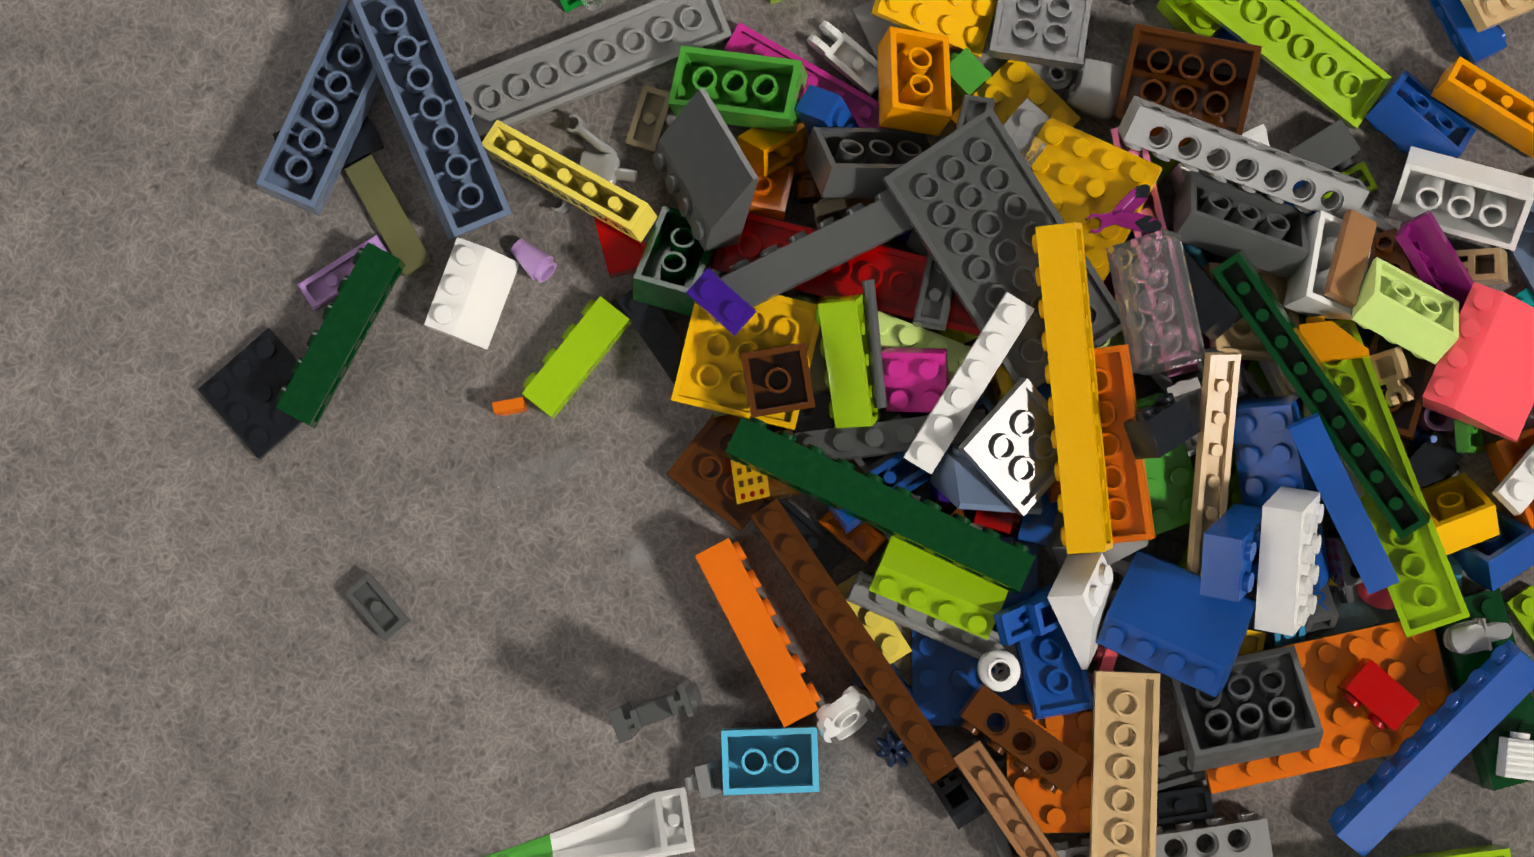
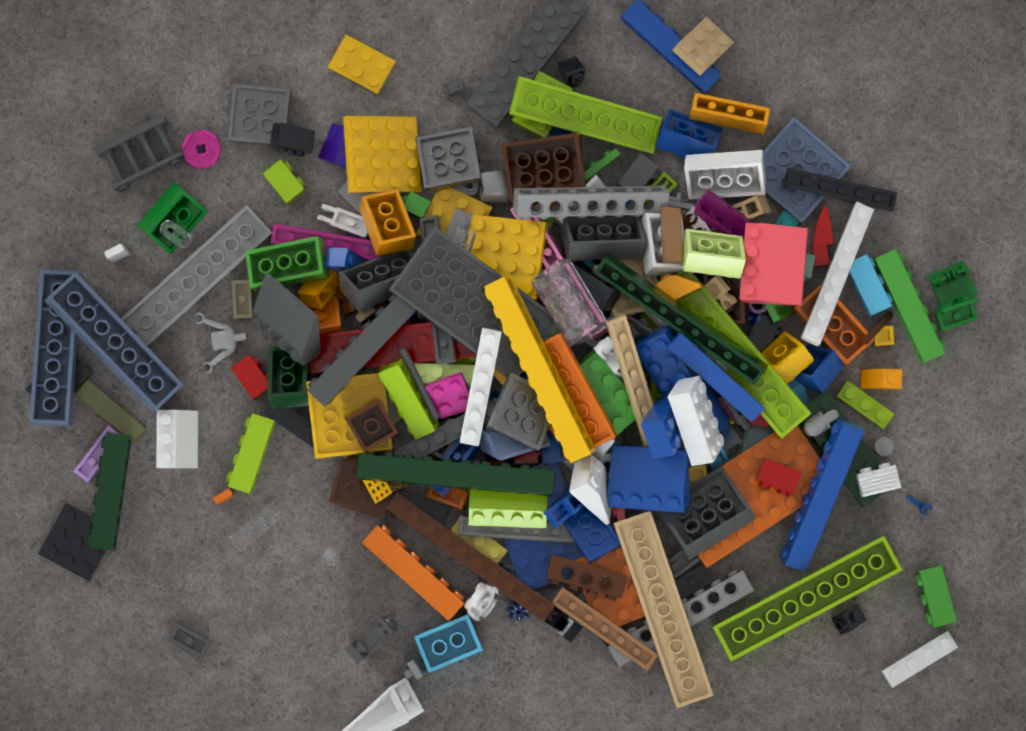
camera: 25 degrees left, 0 degrees up
light yellow brick [482,120,658,243] -> none
lavender cone [510,238,557,283] -> none
dark purple plate [686,268,757,337] -> none
white head [977,648,1021,692] -> none
magenta piece [1085,184,1162,234] -> none
black brick [1123,393,1200,459] -> none
none -> bright green plate [585,148,620,183]

